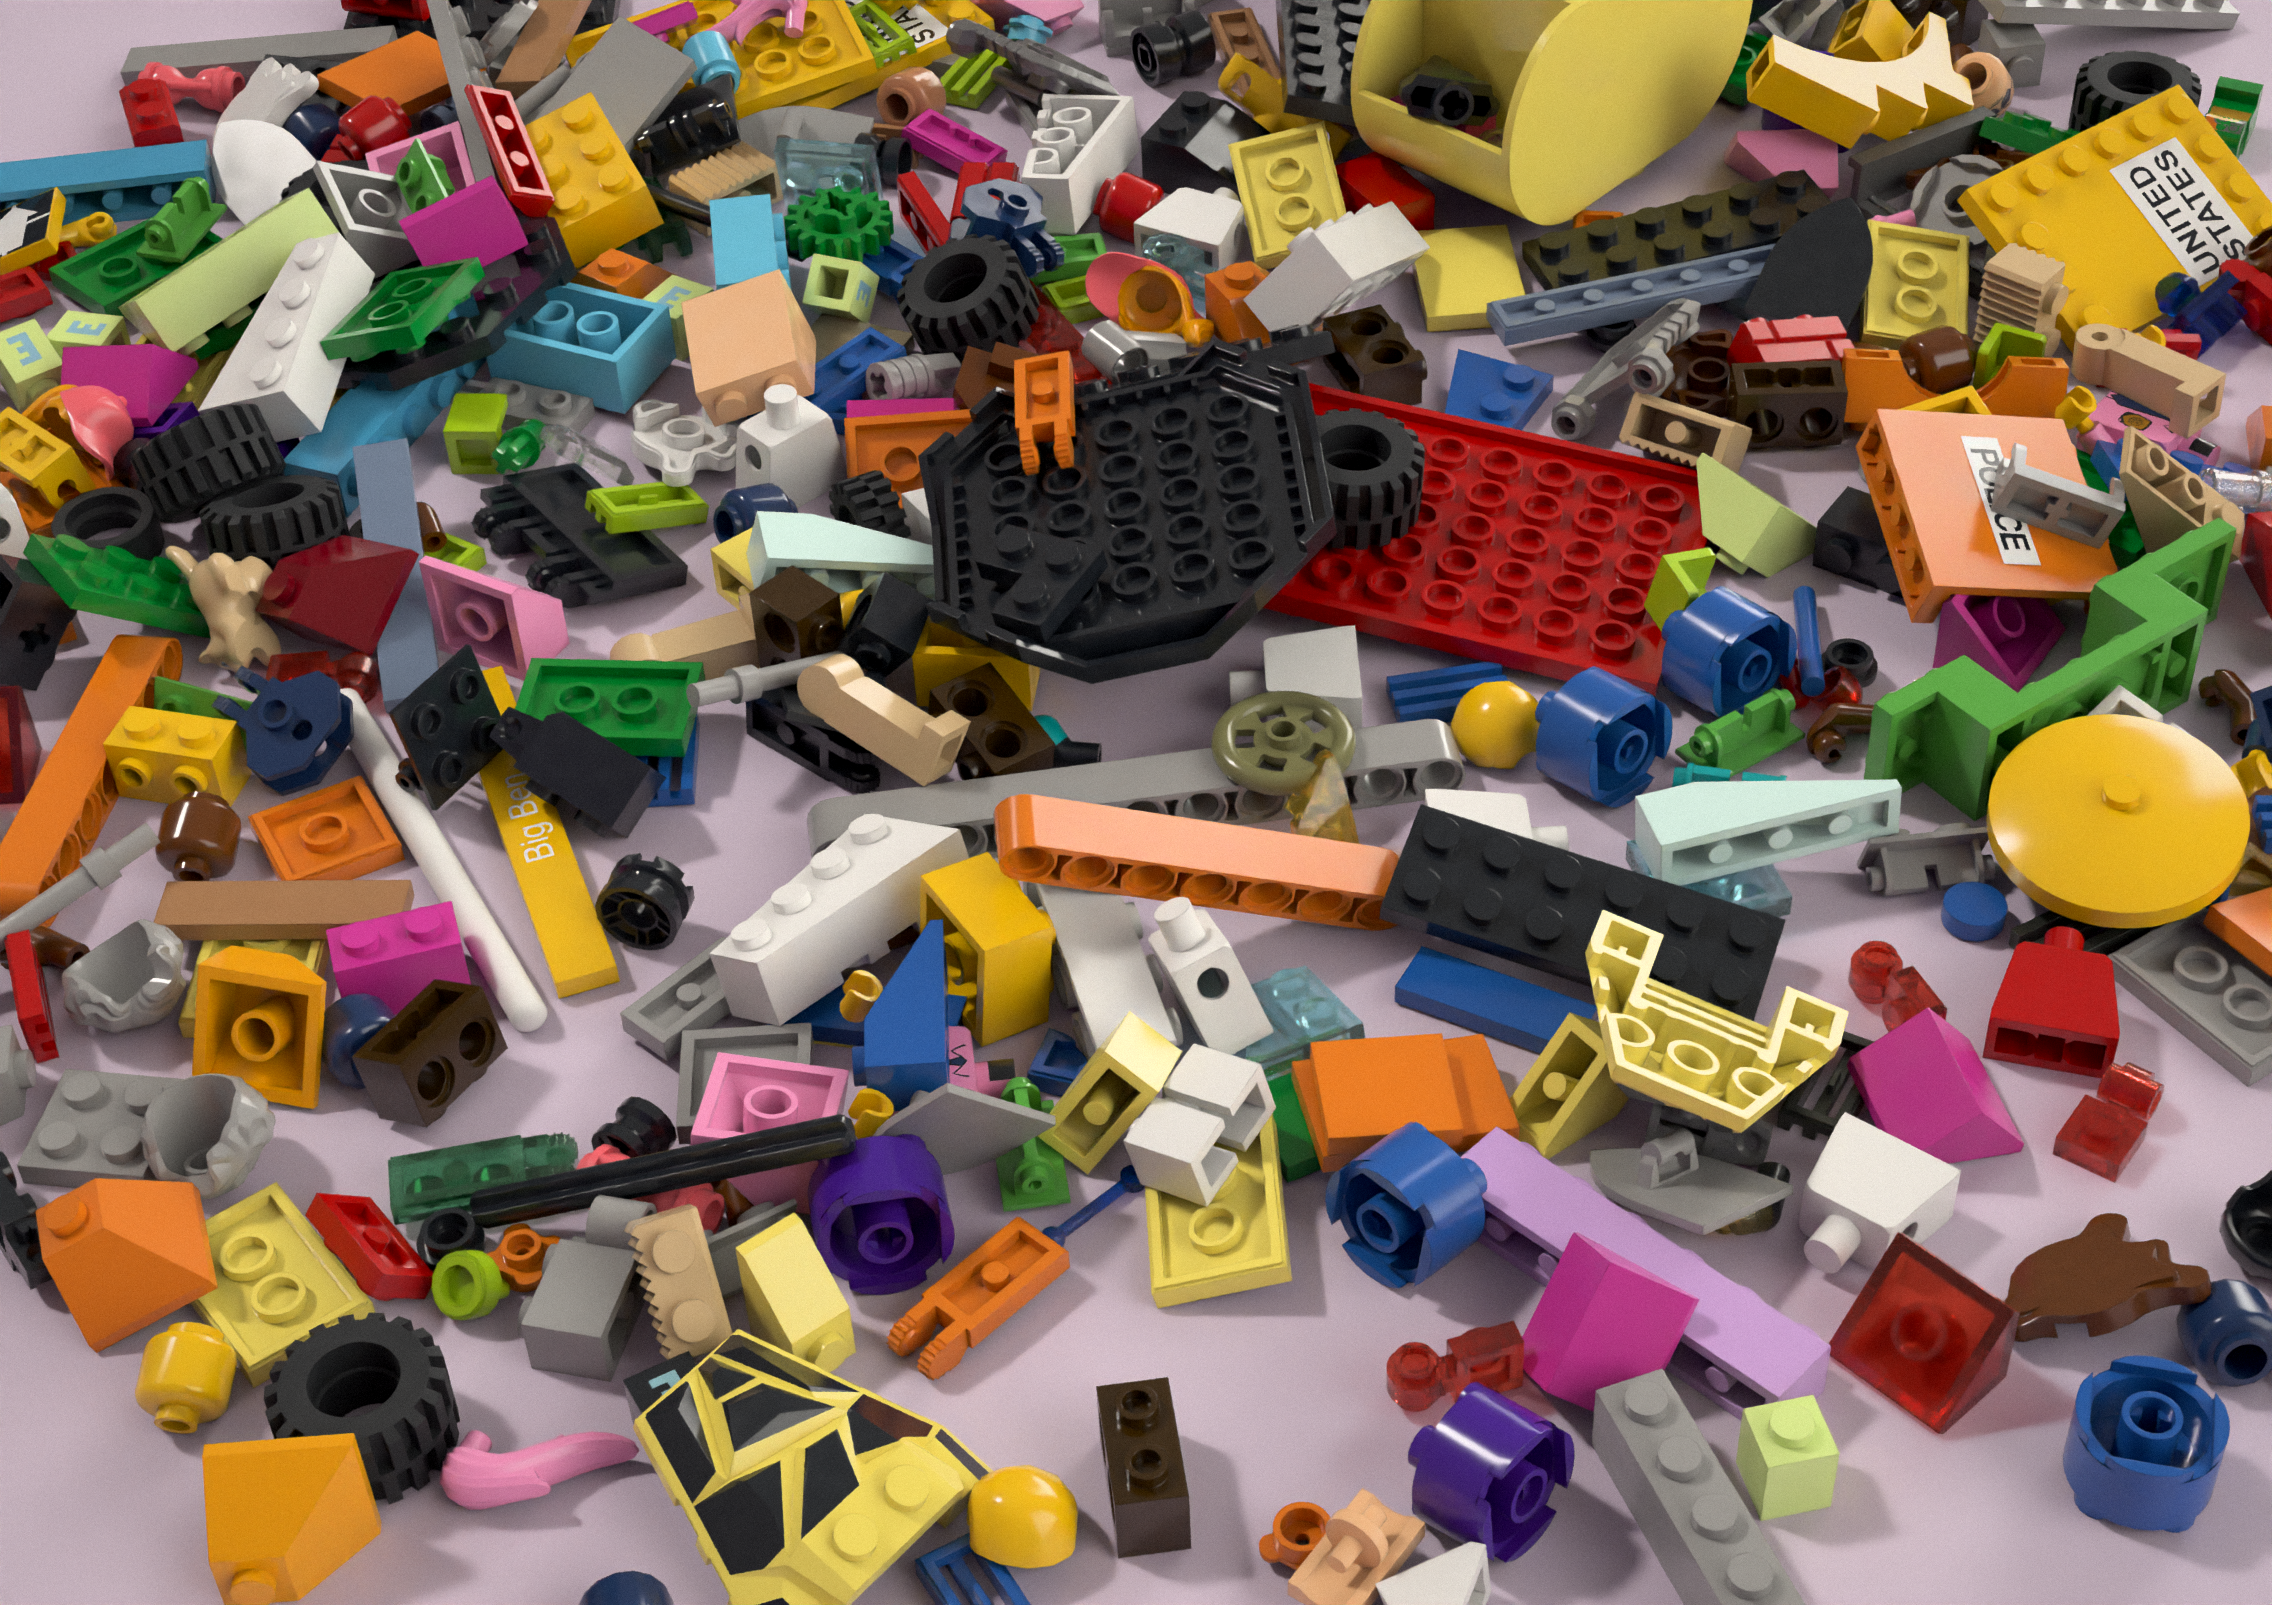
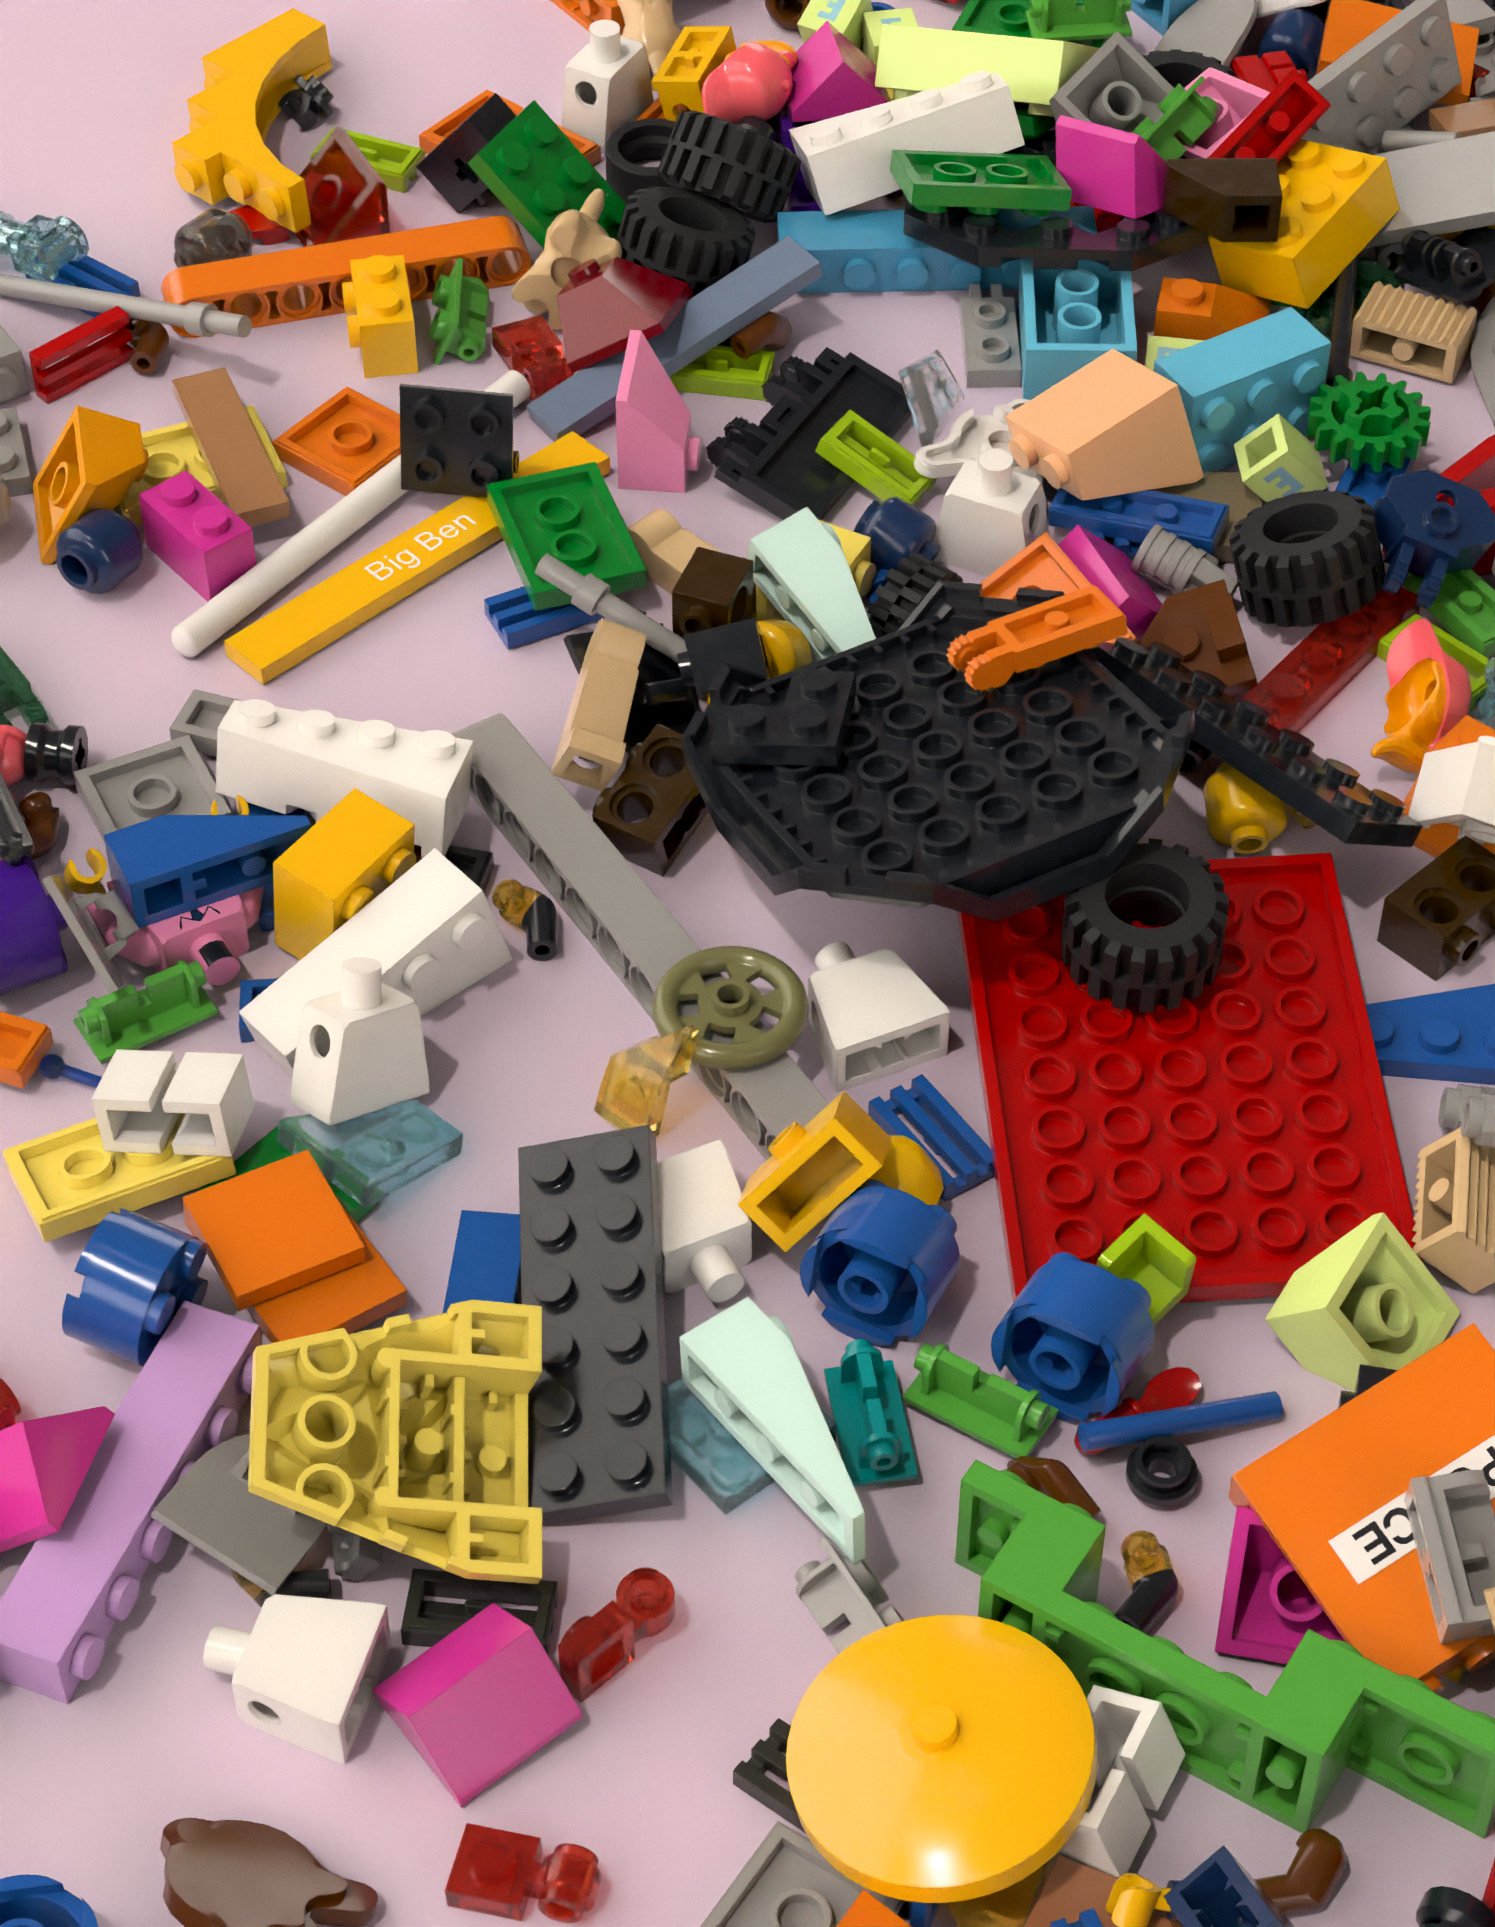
camera: 65 degrees right, 5 degrees up
light grey hair [62,919,186,1033] -> none
reddish brown head [155,792,242,881] -> none
dark blue hinge [211,665,354,796] -> none
red head [338,95,412,161] -> none
dark brown brick [352,979,508,1128] -> none
lime panel [443,393,508,474] -> none
black hinge [489,707,666,838] -> none
green axle [491,419,550,475] -> none
black wheel [595,853,695,951] -> none
bright pink slope [690,1052,849,1214] -> none
clear light blue plate [773,138,884,215] -> none
beam [993,794,1399,931] -> none
black arm [1034,714,1102,769] -> none
light yellow slope [1038,1011,1183,1175] -> none
light grey piece [1081,320,1187,383] -> none
clear red hinge [1810,665,1863,712] -> none
clear red slope [1829,1232,2020,1434] -> none
blue tile [1941,882,2008,942] -> none
red torso [1982,926,2120,1080] -> none
none -> yellow brick [737,1091,891,1253]
none -> dark brown slope [1163,158,1282,242]

